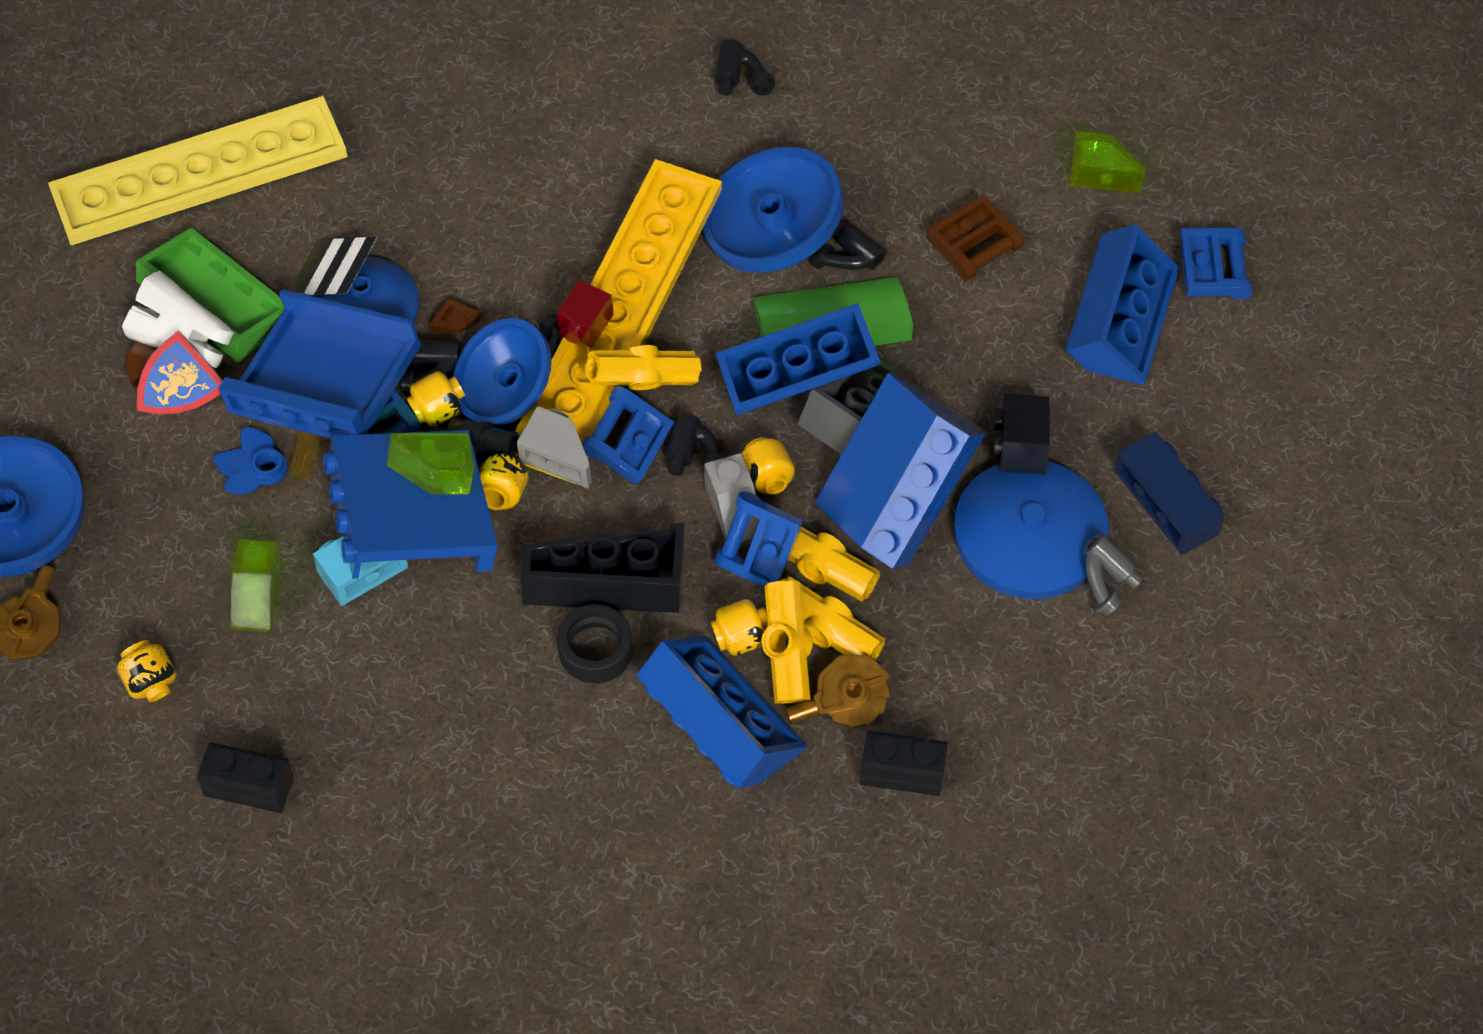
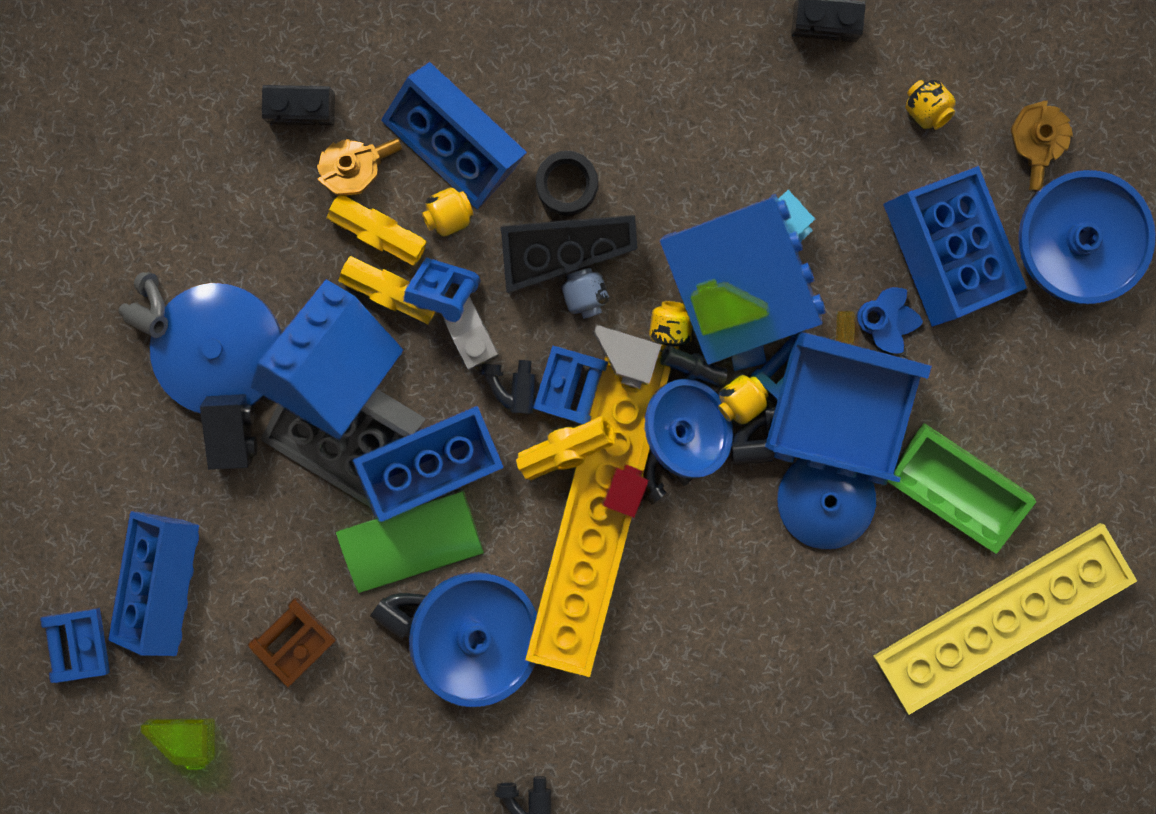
camera: 175 degrees right, 30 degrees up
white piece [122,271,234,368] -> none
reddish brown tile [126,342,154,388] -> none
shield [137,330,223,414] -> none
clear neon green slope [231,539,283,632] -> none
black sticker [290,237,377,295] -> none
reddish brown tile [429,297,481,334] -> none
yellow head [741,437,795,494] -> none
yellow piece [761,580,813,704] -> none
dark blue brick [1114,432,1224,556] -> none
none -> sand blue head [562,268,609,319]
none -> blue slope [883,166,1027,327]

